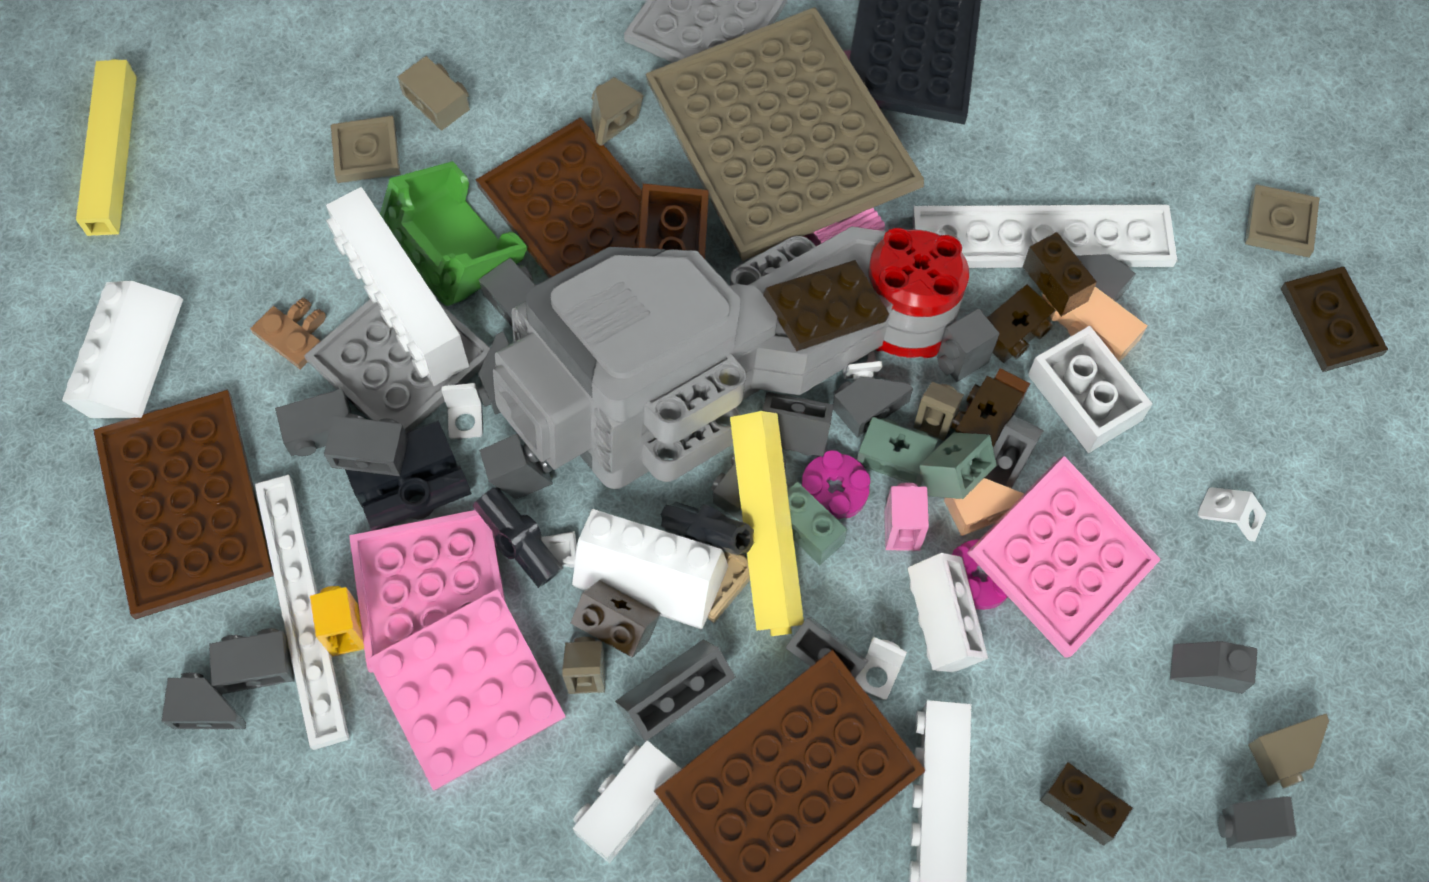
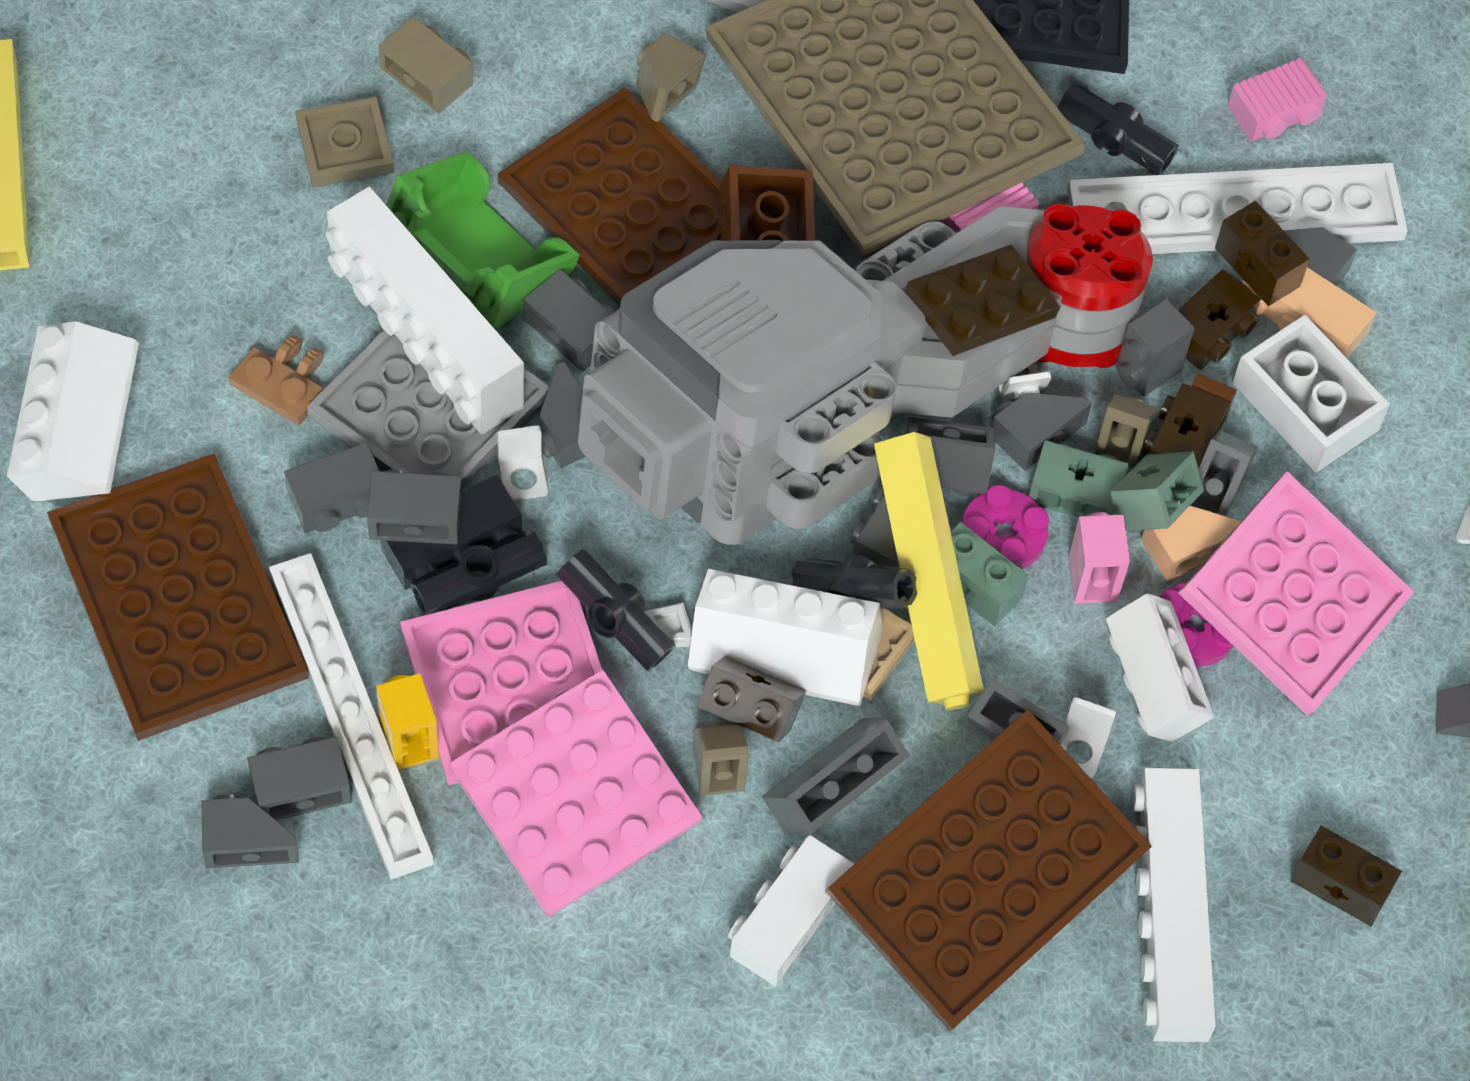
camera: 10 degrees left, 5 degrees down
dark grey brick [479,433,553,499] -> none
none -> black piece [1057,83,1179,175]
none -> bright pink brick [1228,58,1327,141]

